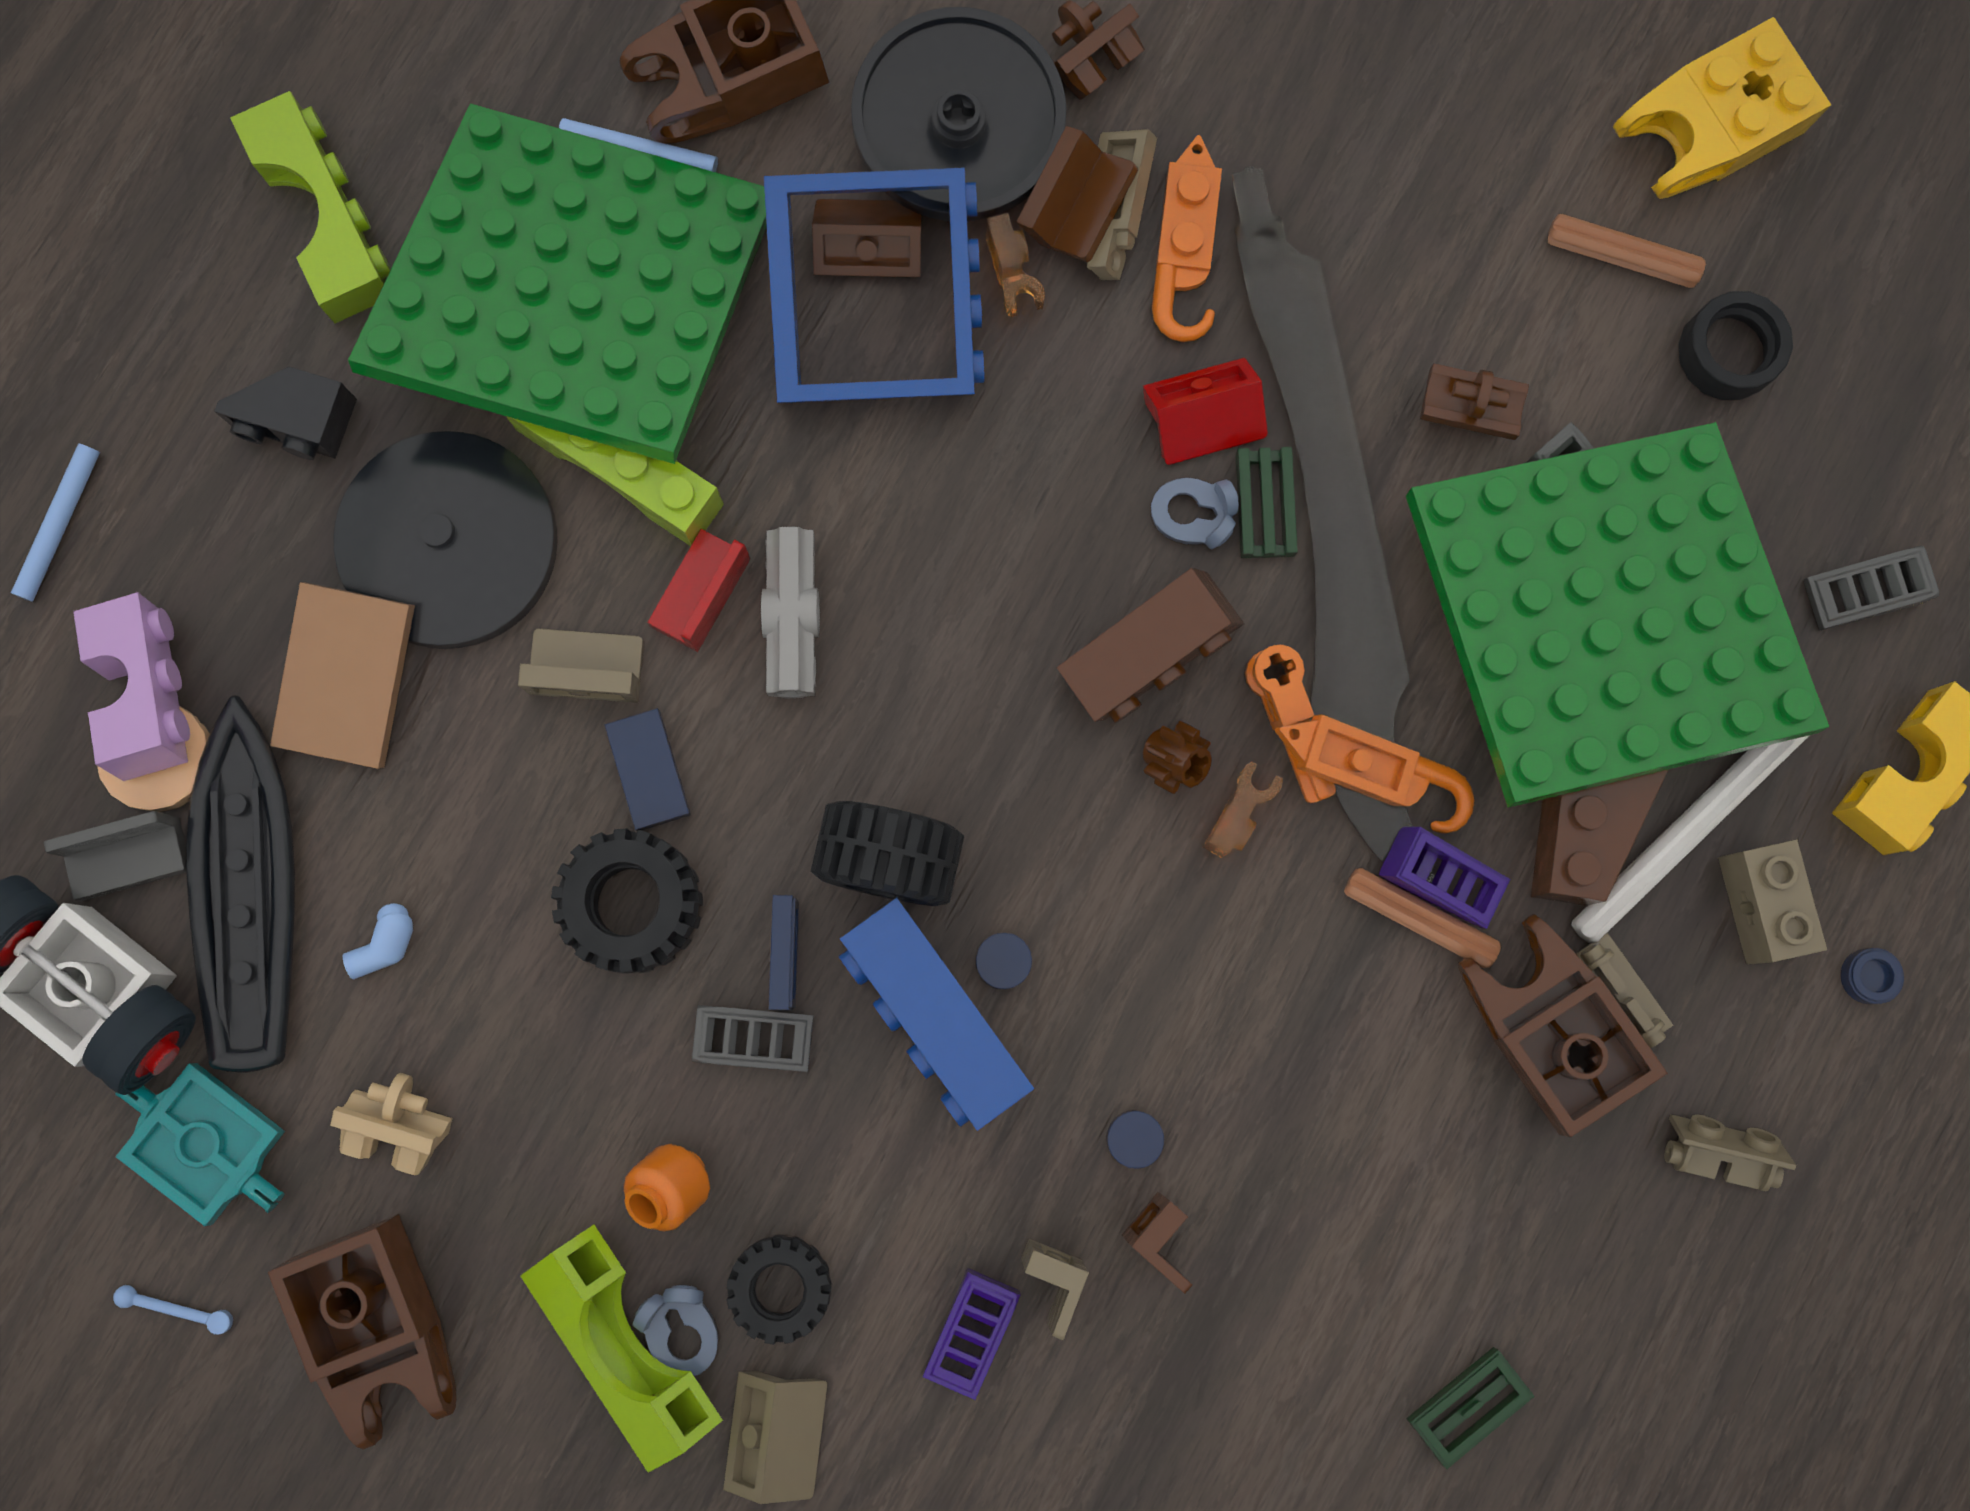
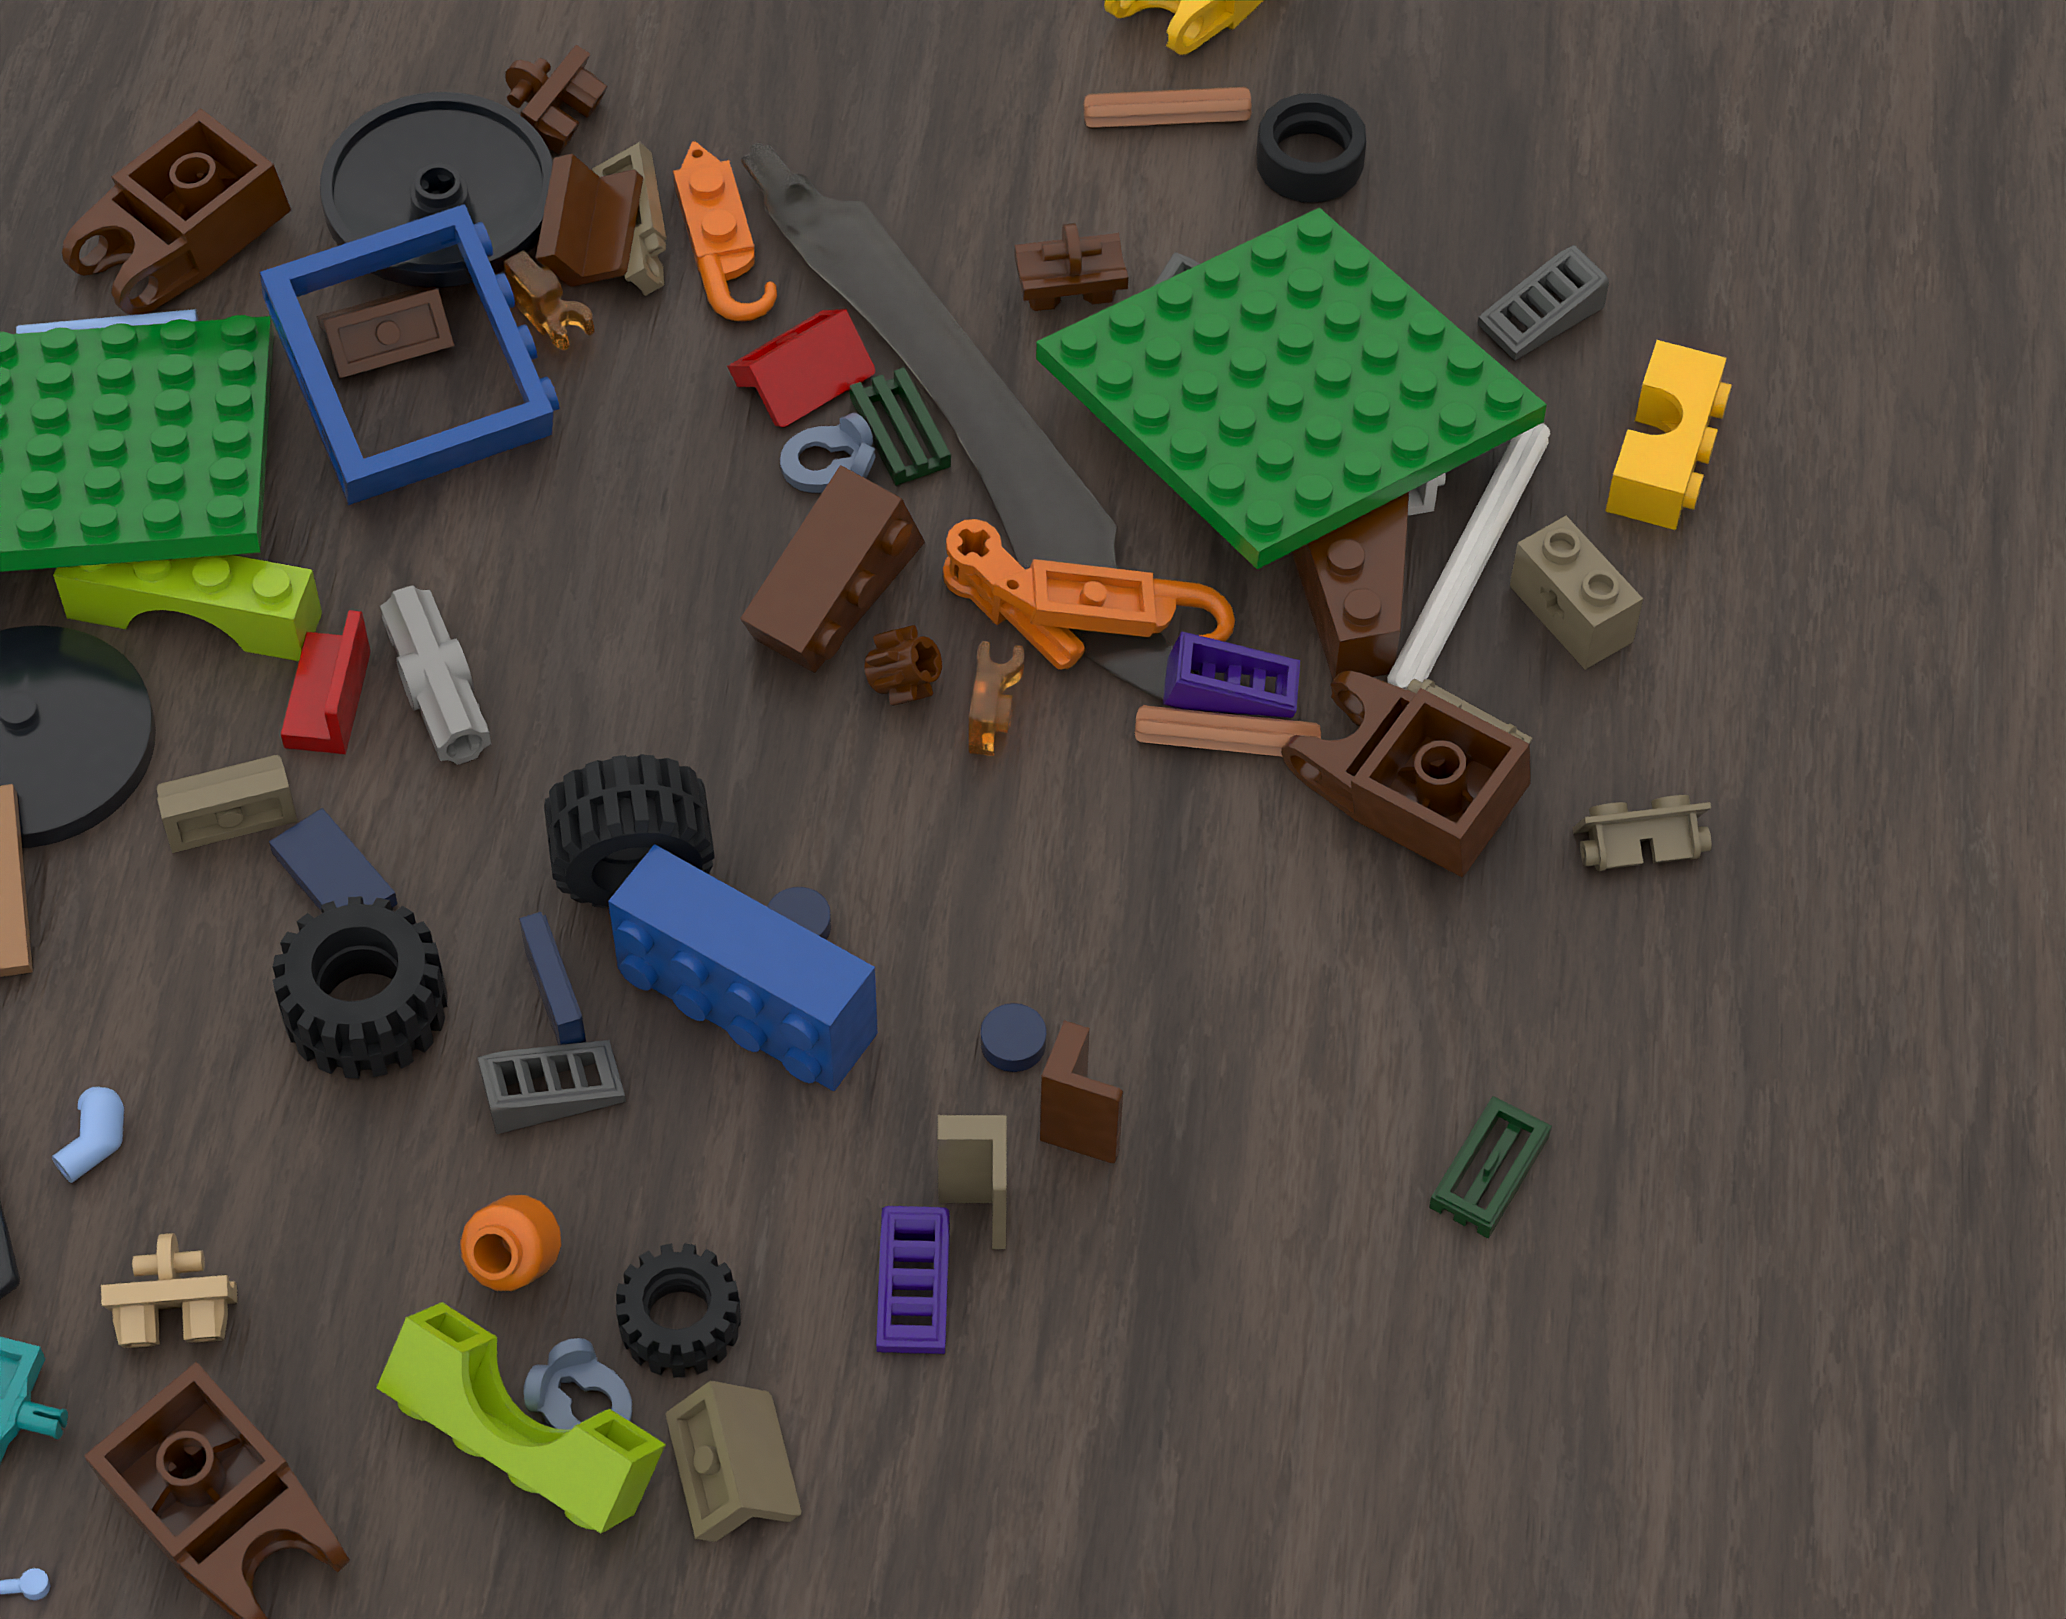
camera: 15 degrees left, 25 degrees down
dark blue tile [1841,948,1904,1004] -> none

